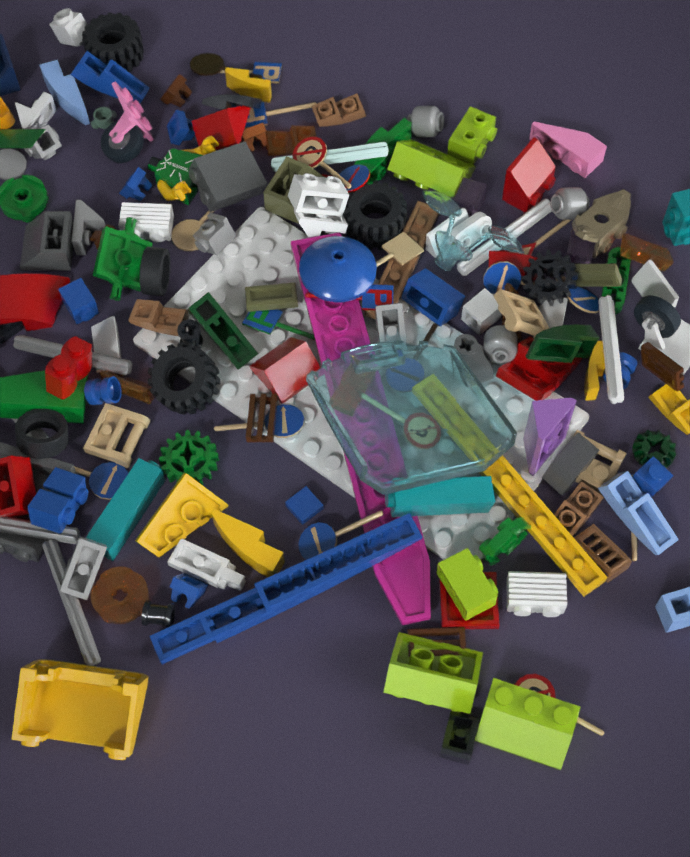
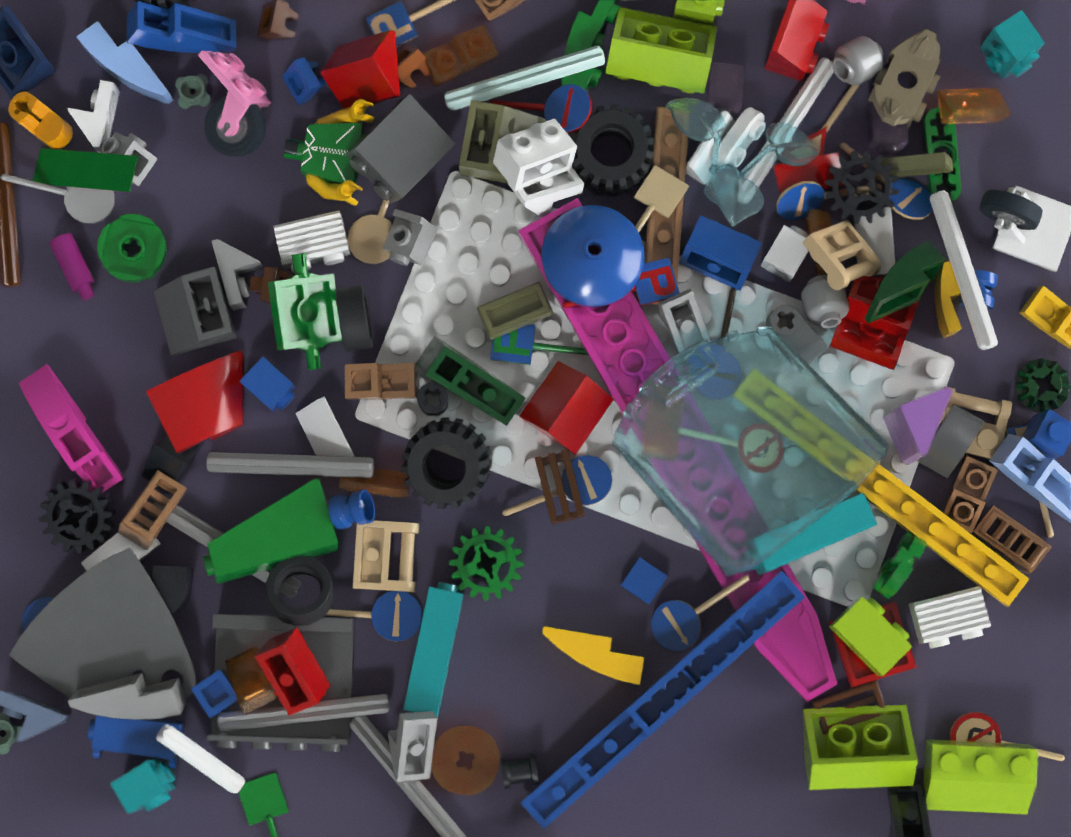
camera: 20 degrees left, 20 degrees up
blue piece [27,467,89,534] -> none
red brick [45,336,92,400] -> none
blue tile [119,167,152,201] -> none
yellow wing [135,473,229,557] -> none
white hinge [167,539,246,591] -> none
blue tile [170,573,208,608] -> none
black slope [202,94,262,110] -> none
piece [292,137,352,189] -> none
white slope [632,259,679,318] -> none
reddish brown tile [641,342,684,392] -> none

